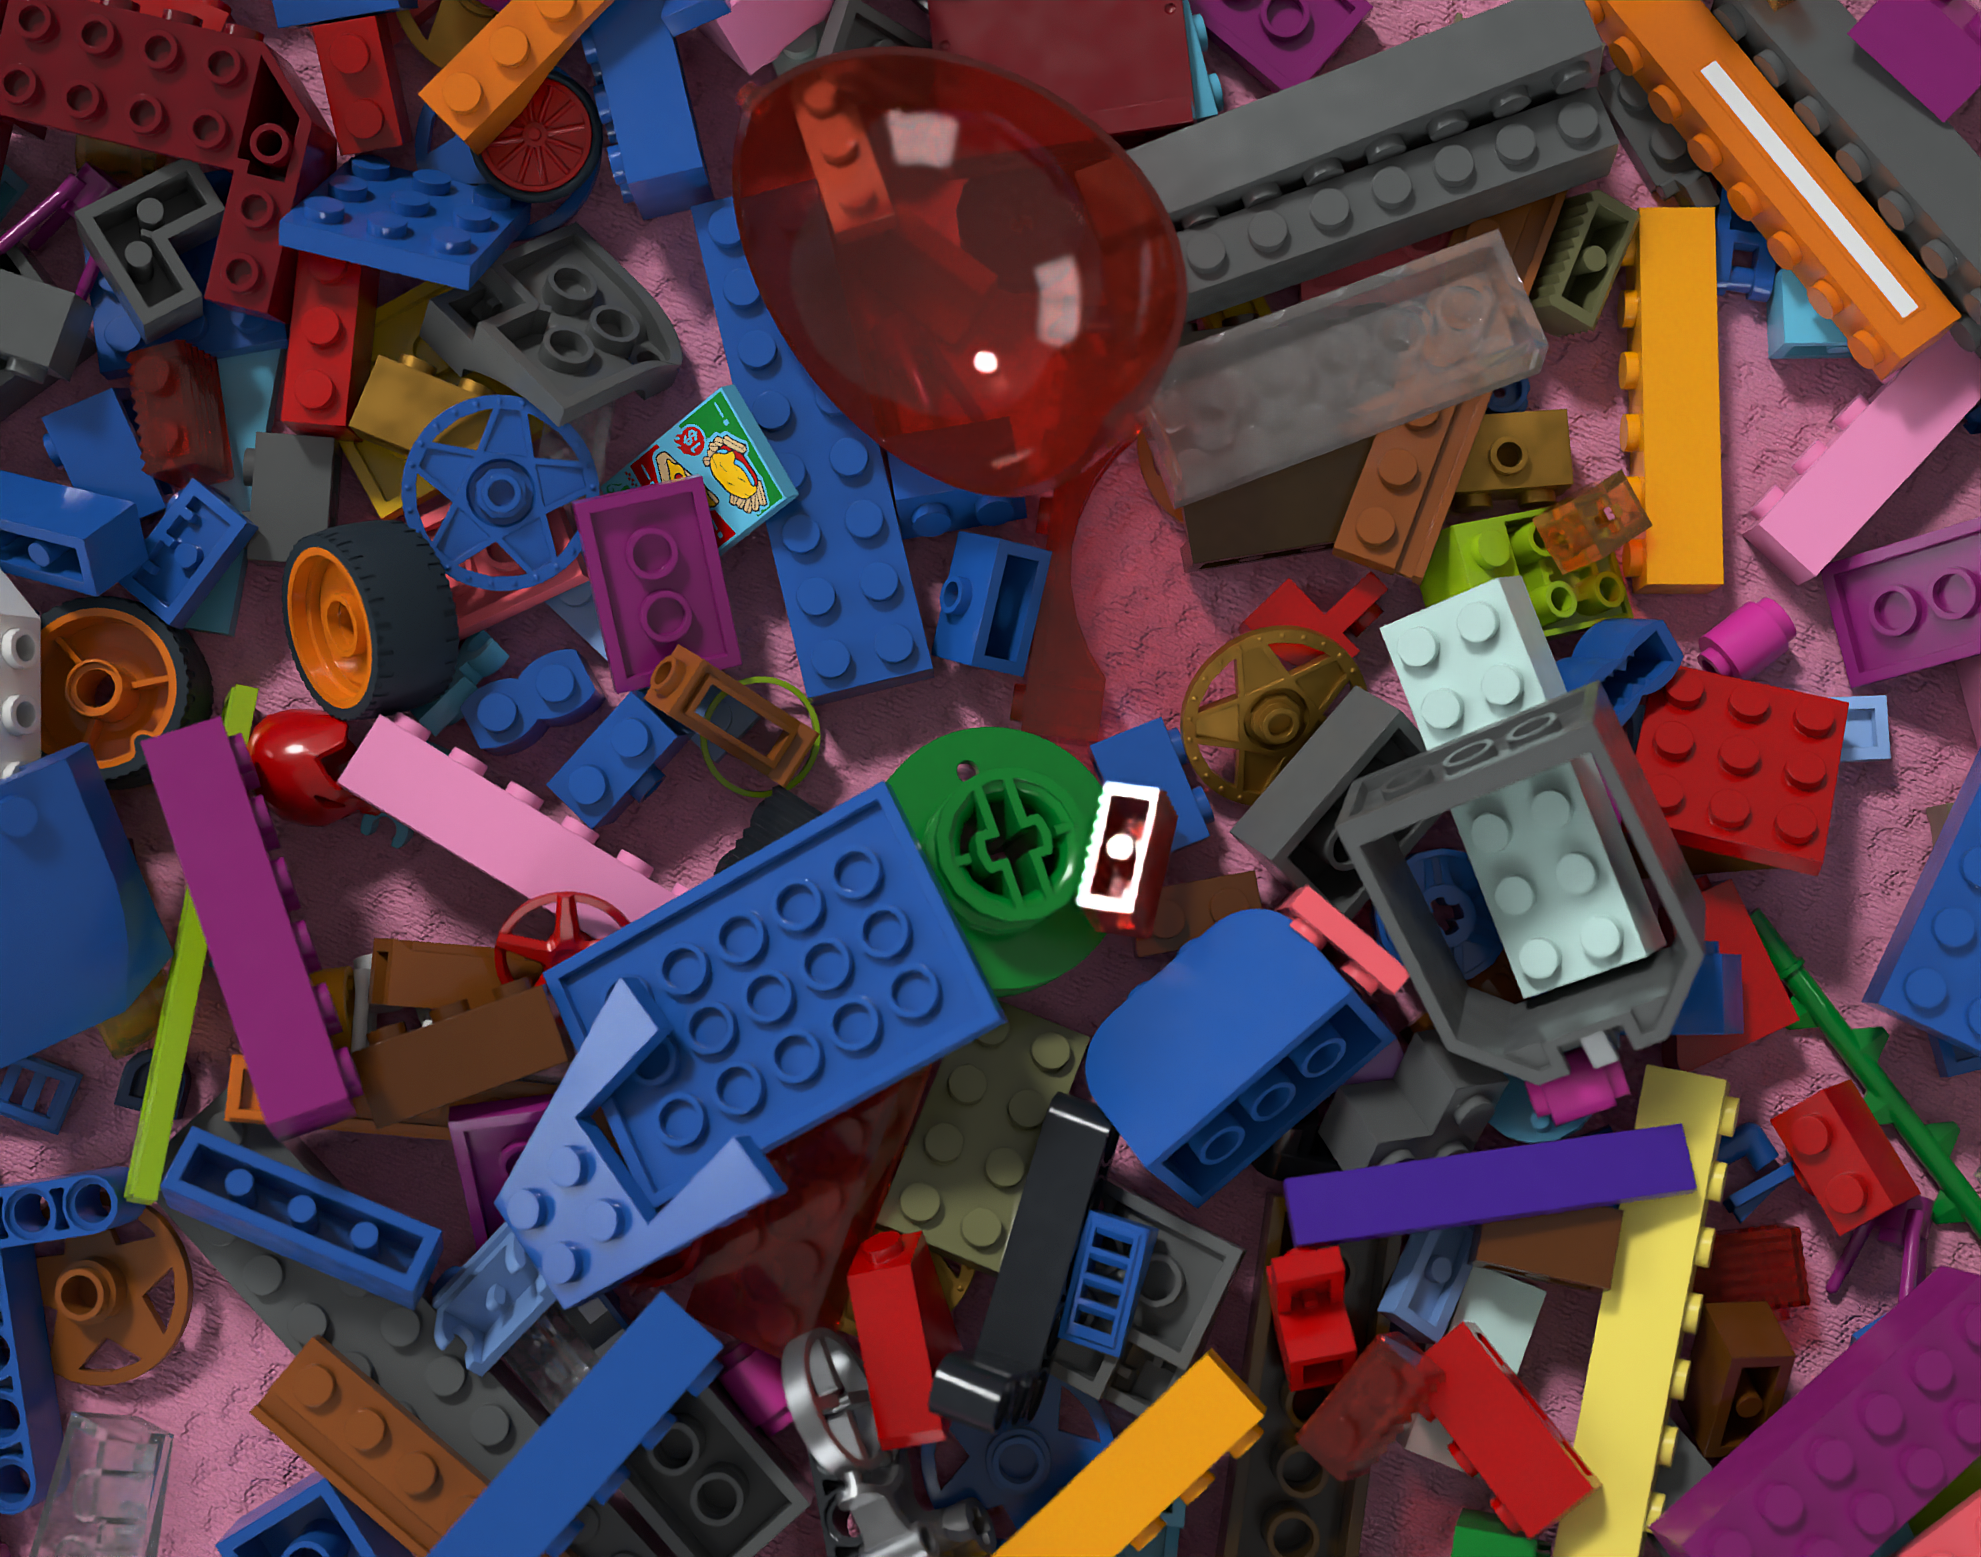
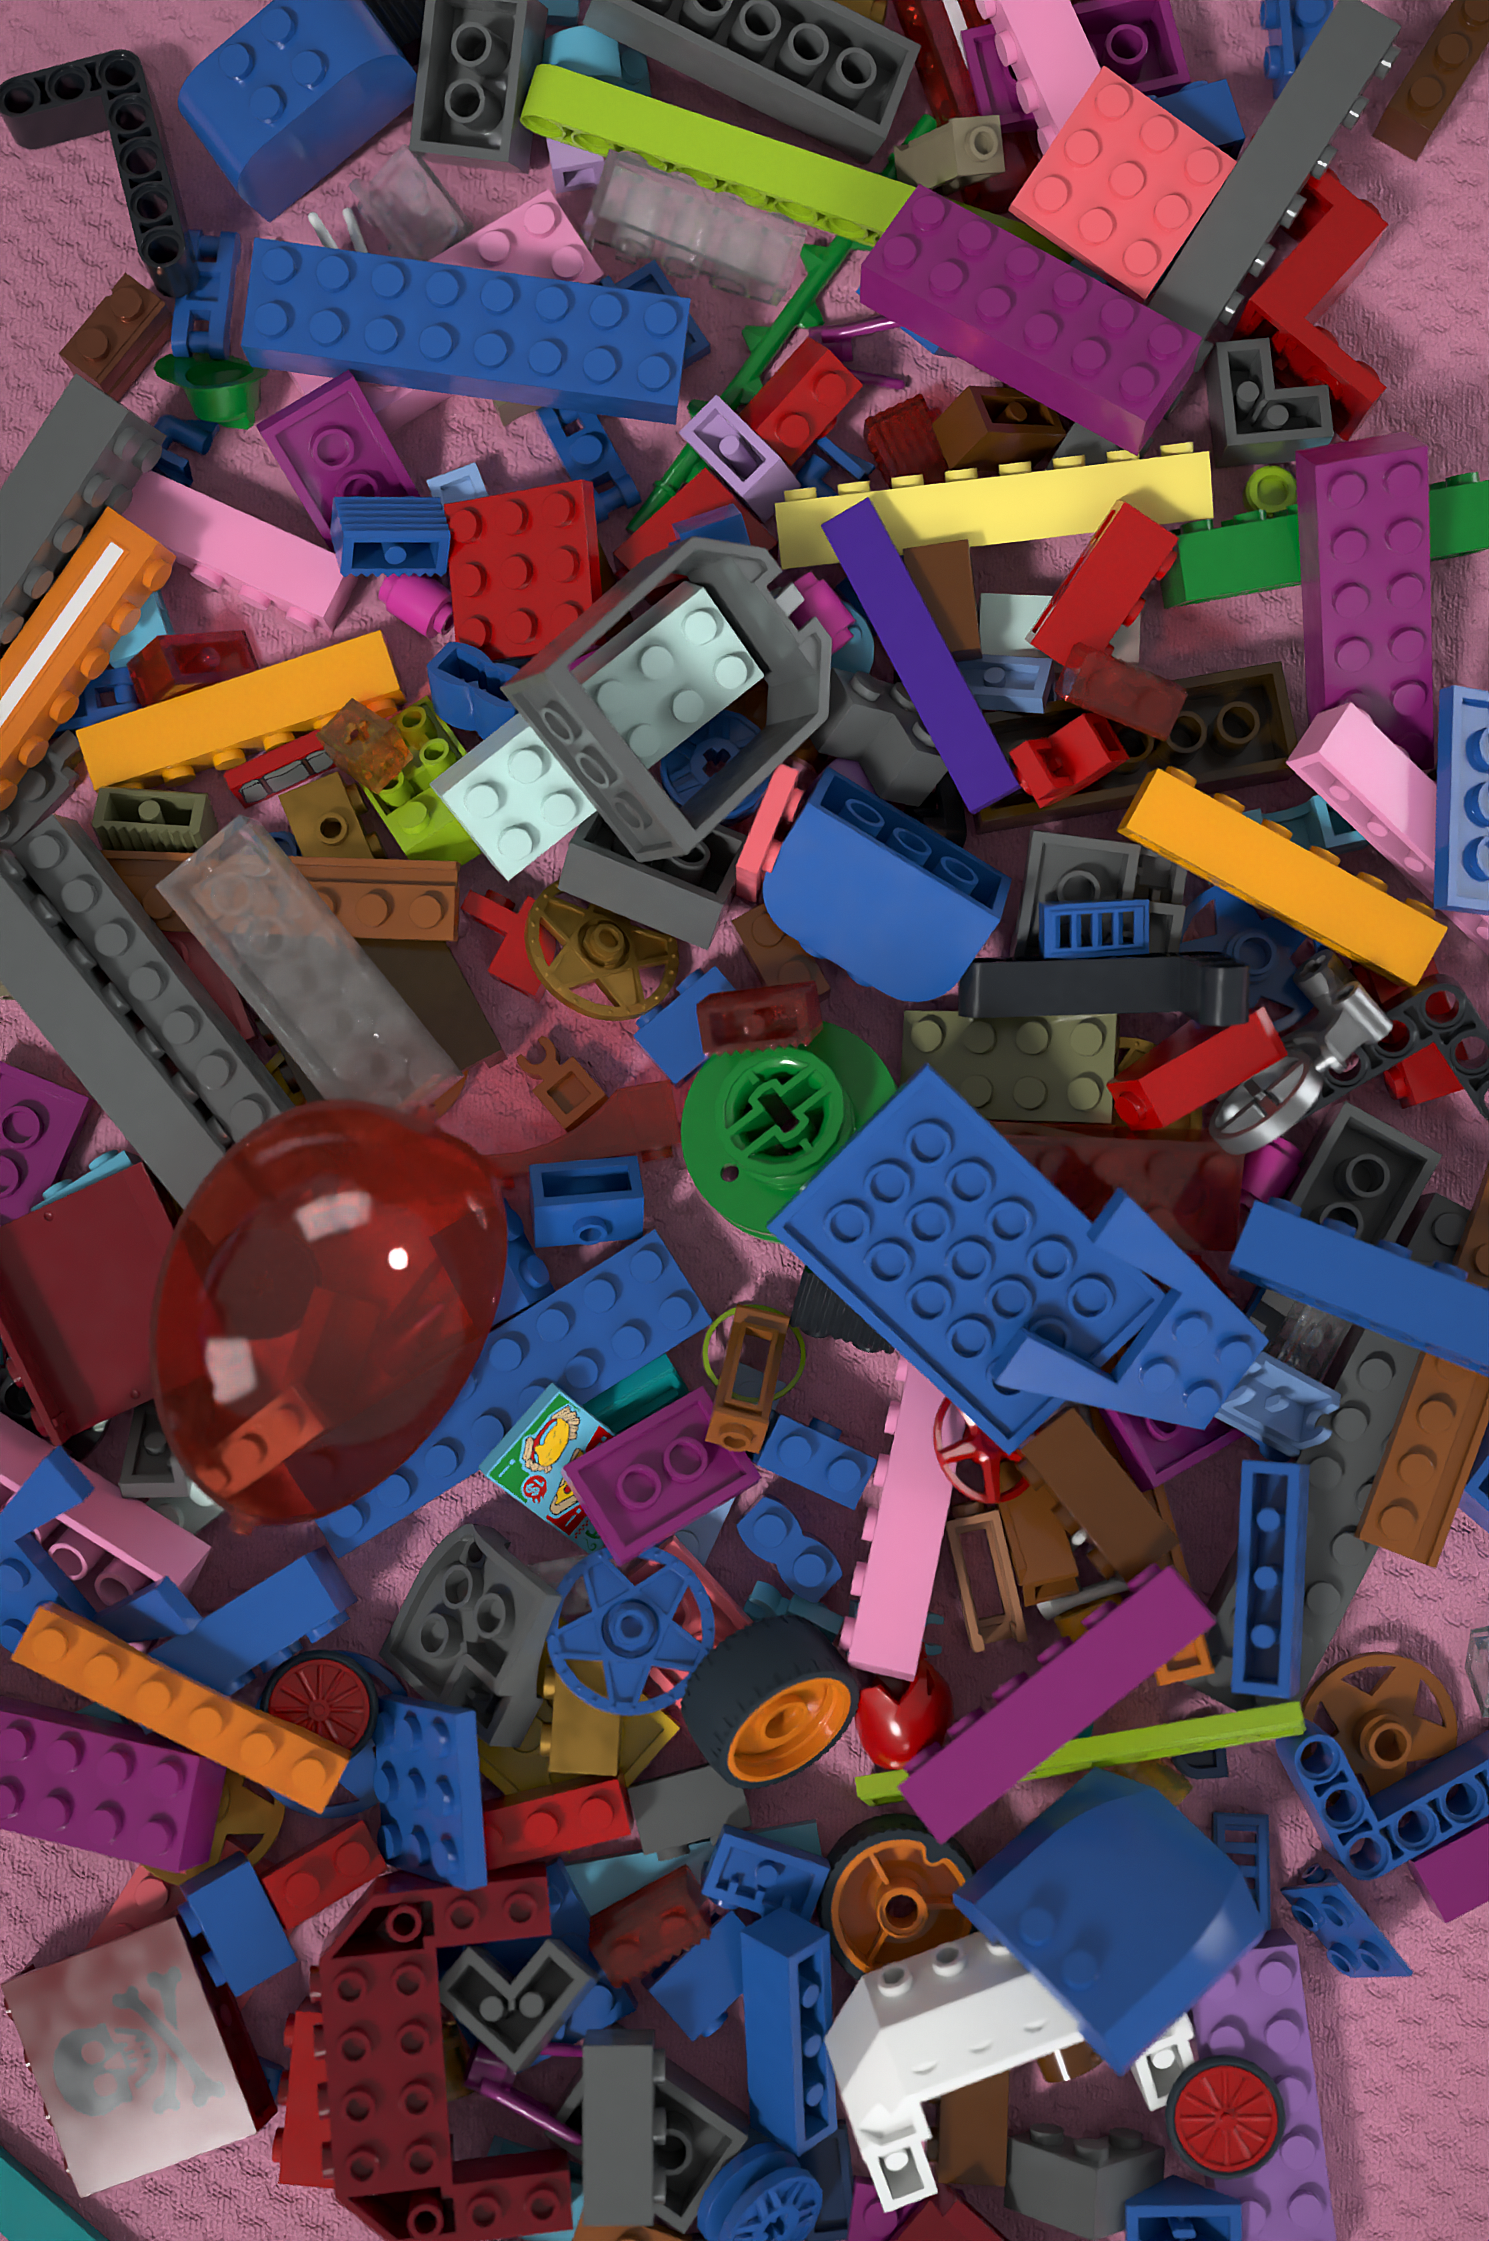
camera: 105 degrees left, 0 degrees up
none -> clear red slope [126,630,260,708]
none -> tile [223,729,340,809]
none -> blue brick [330,496,451,577]
none -> dark orange plate [516,1036,610,1134]
none -> blue plate [535,407,642,525]
none -> teal tile [582,1353,690,1435]
none -> lavender slope [679,394,801,523]
none -> nougat window [944,1500,1029,1653]

